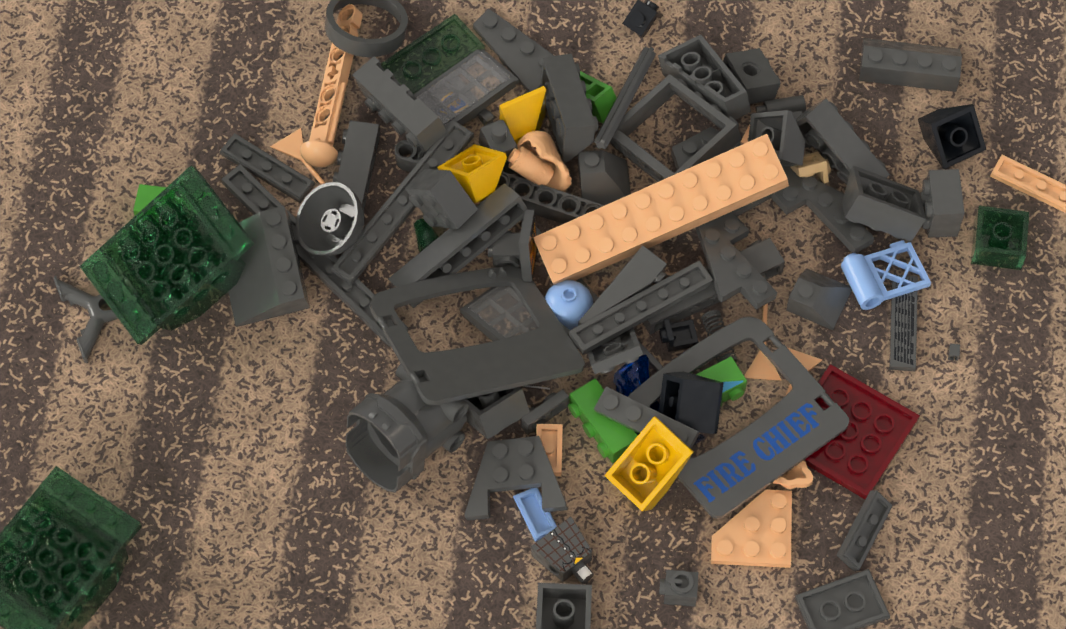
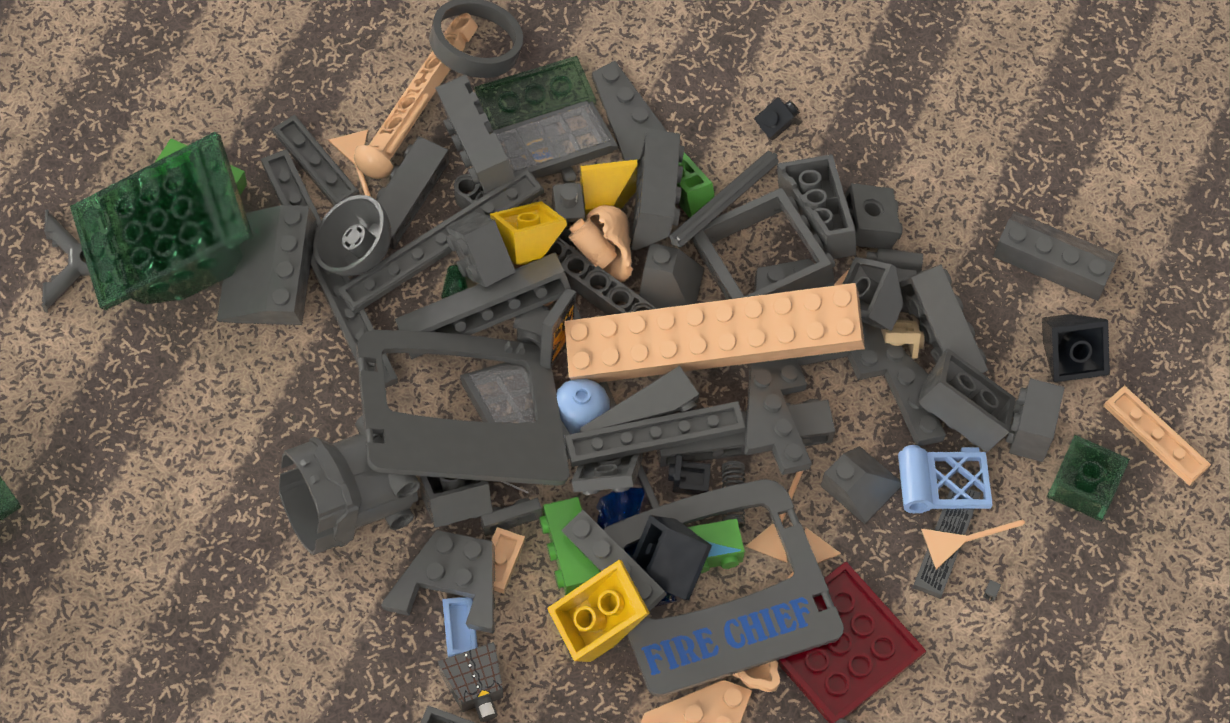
camera: 15 degrees right, 0 degrees up
none -> light nougat piece [921,520,1025,570]

